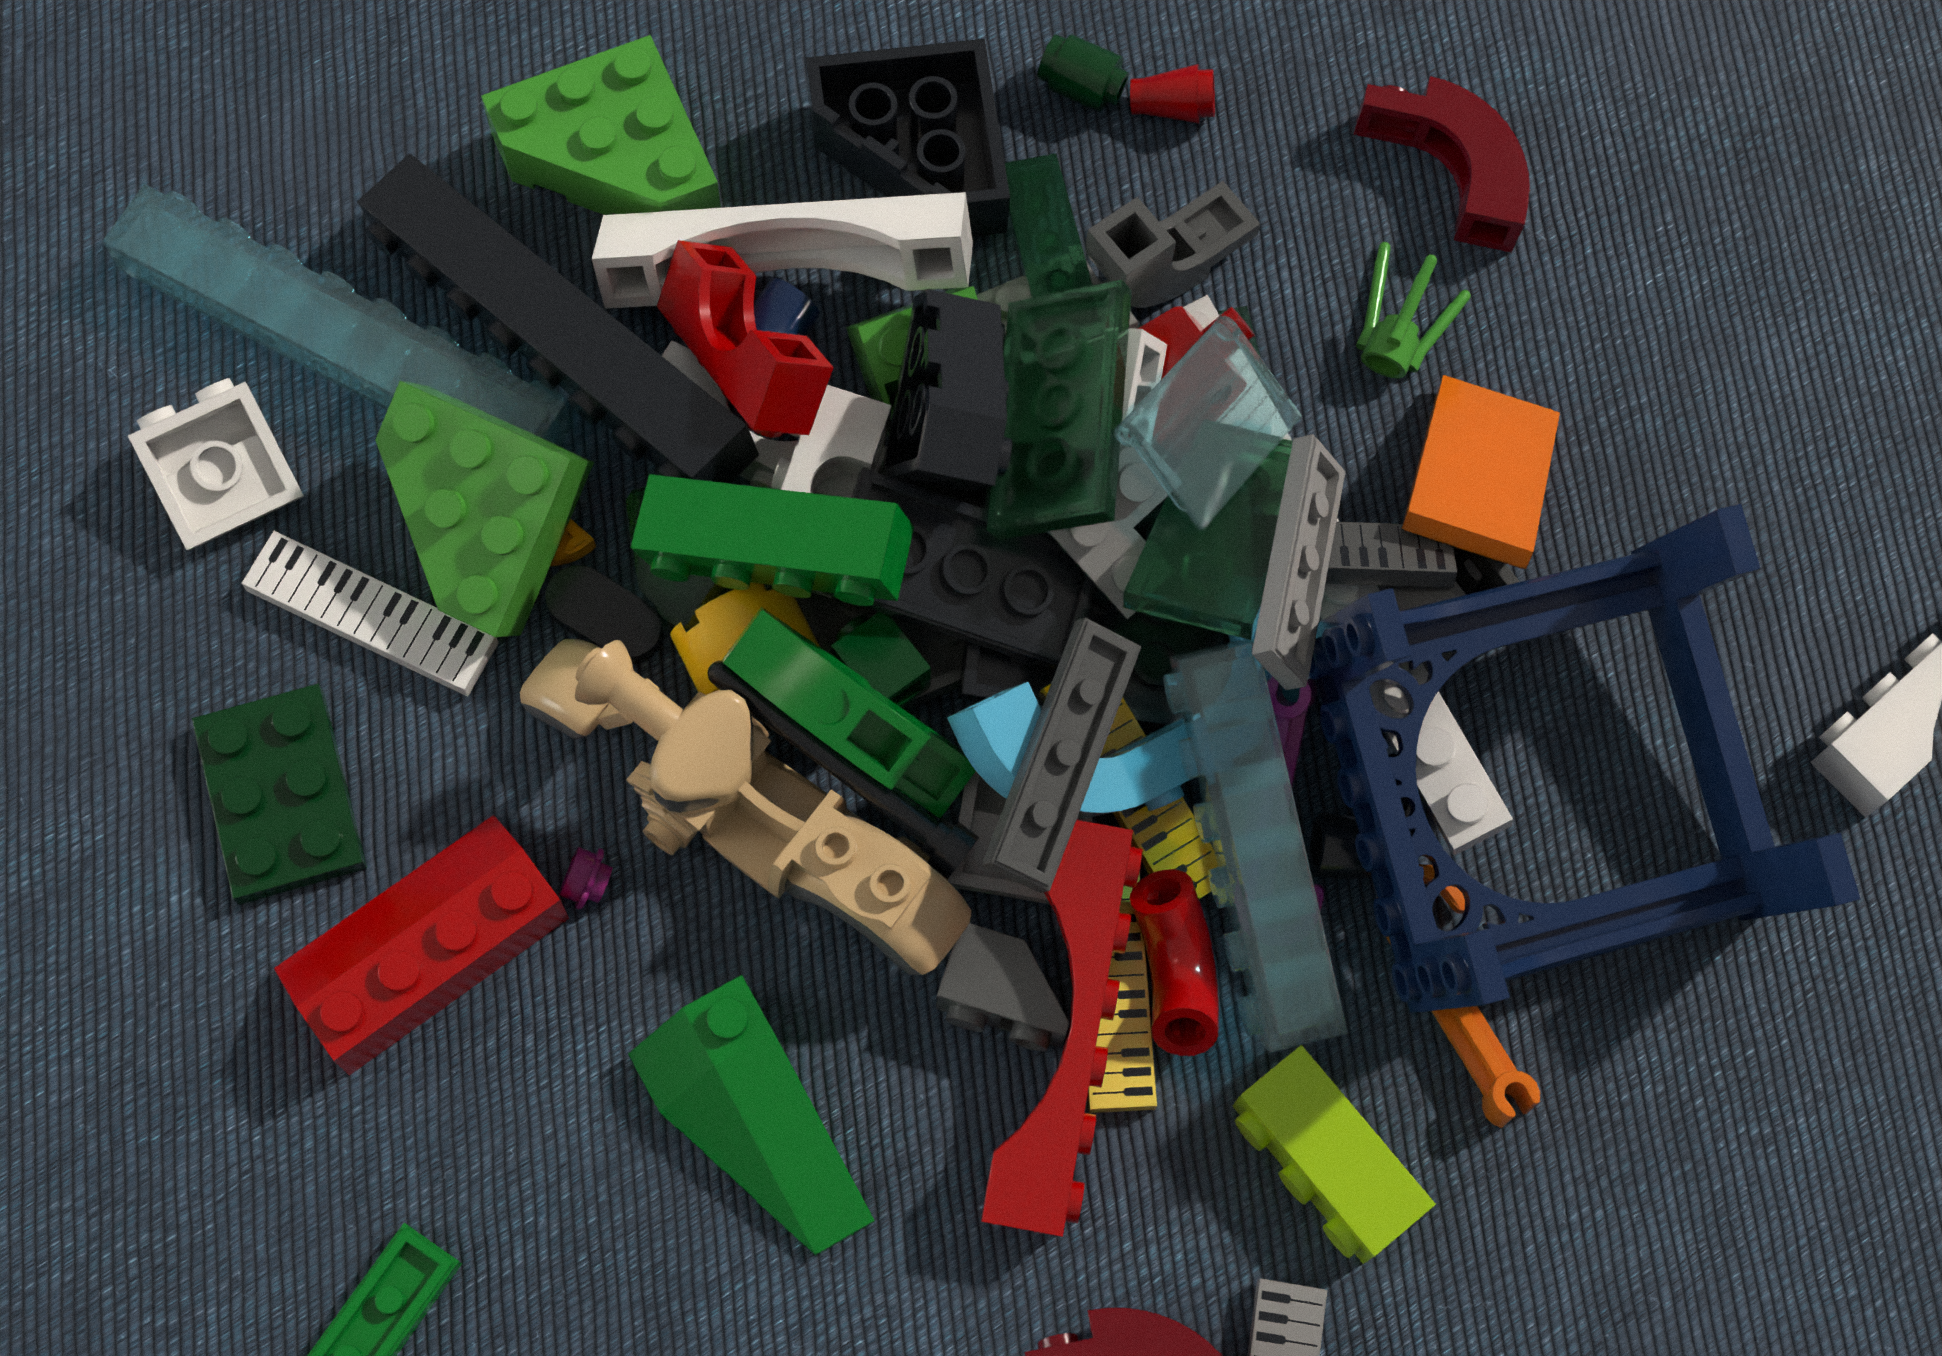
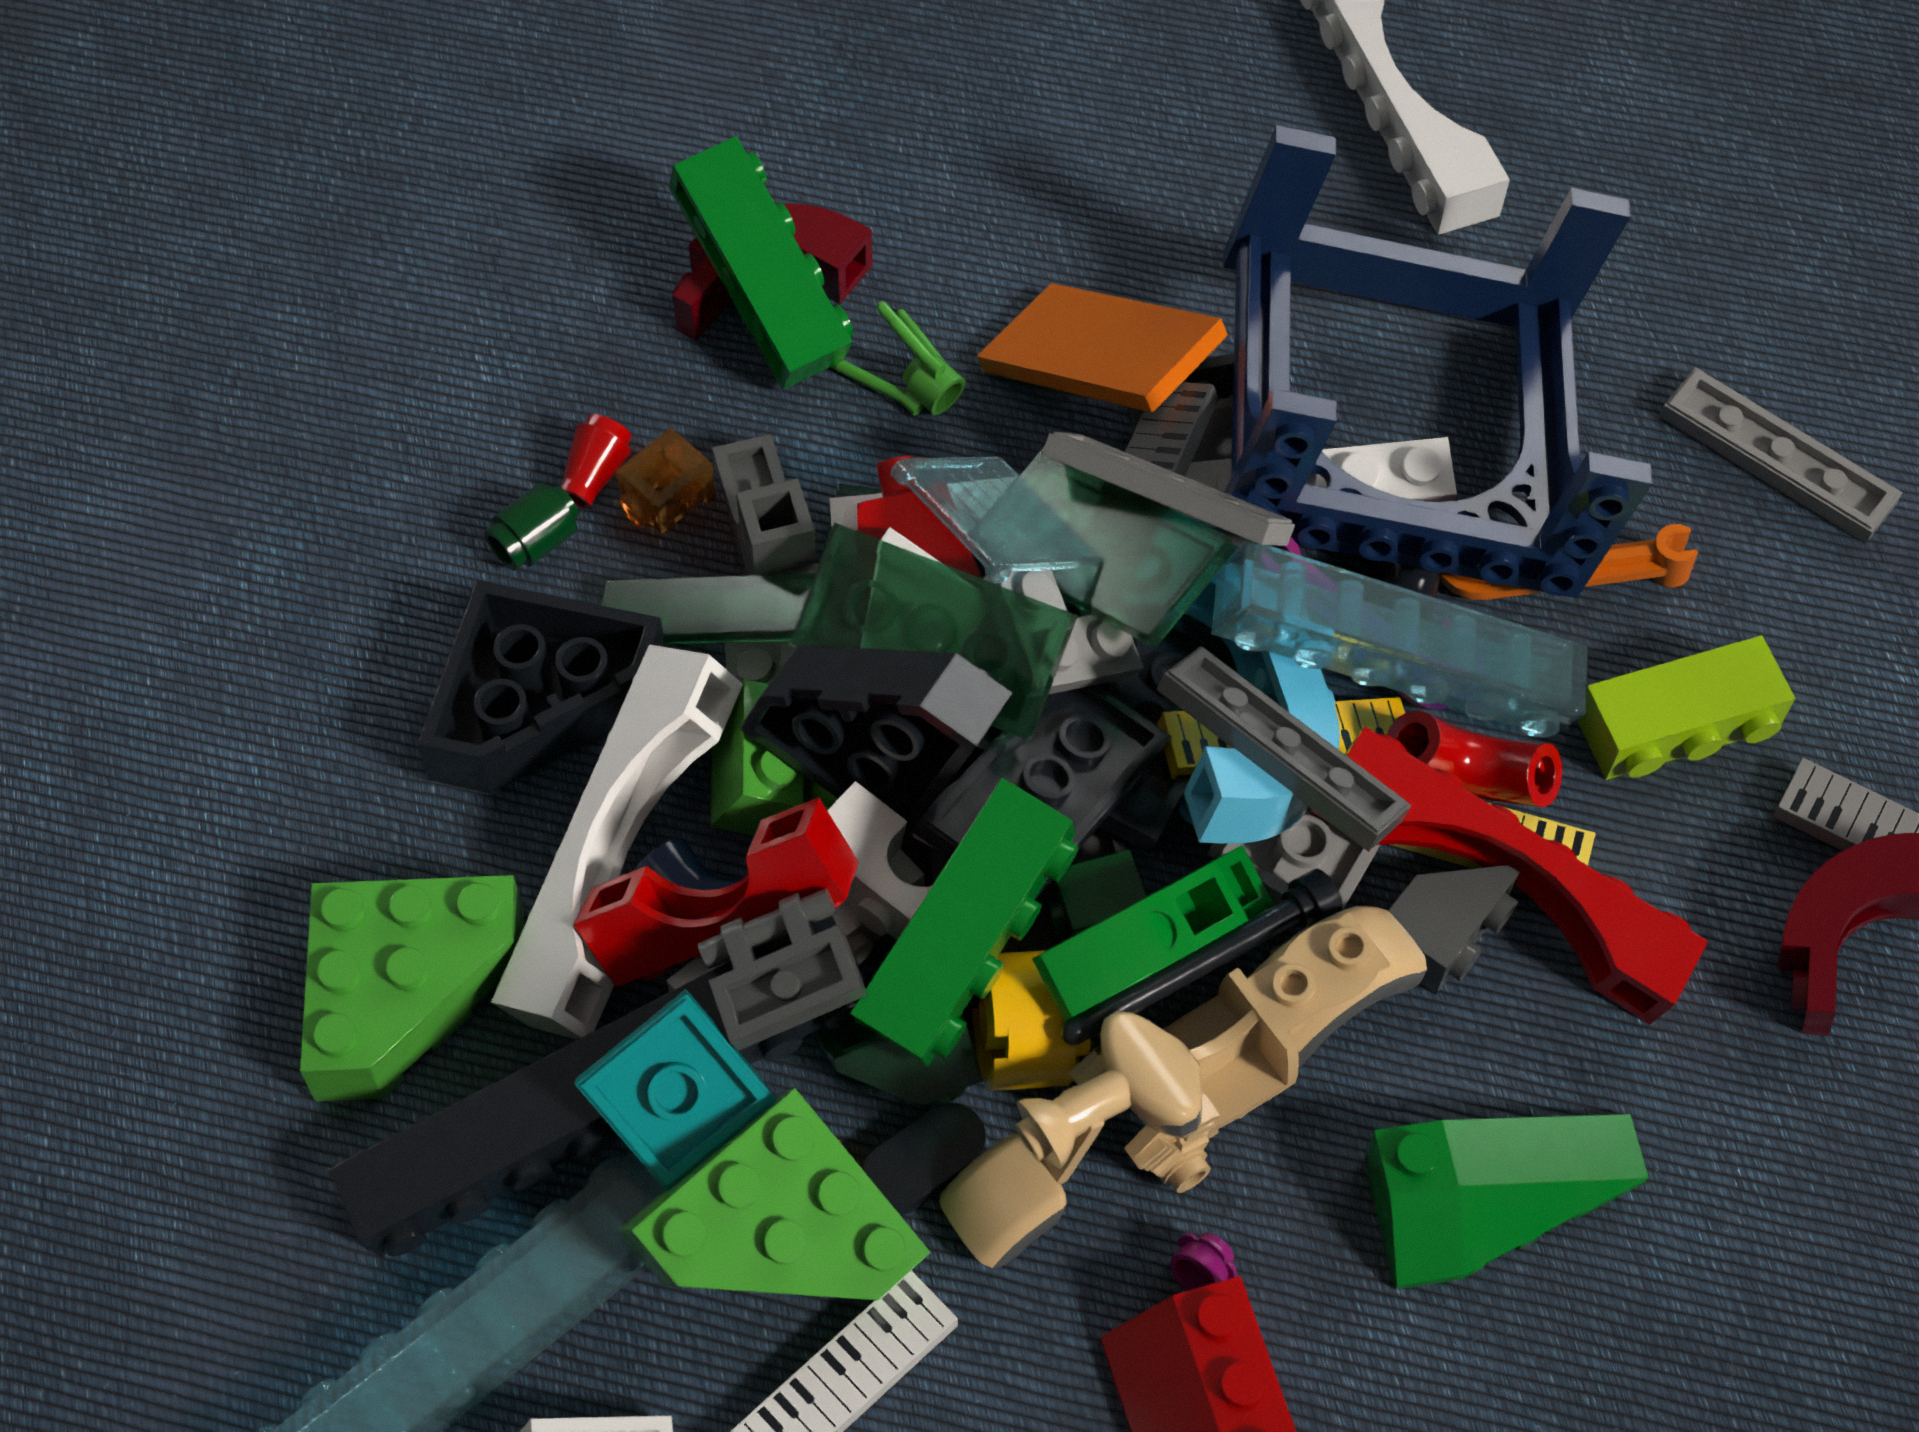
camera: 65 degrees left, 10 degrees down
none -> teal plate [575,989,777,1191]
none -> clear orange brick [616,428,717,534]
none -> green brick [669,136,853,391]
none -> dark grey plate [698,888,868,1051]
none -> light grey tile [1659,367,1903,544]

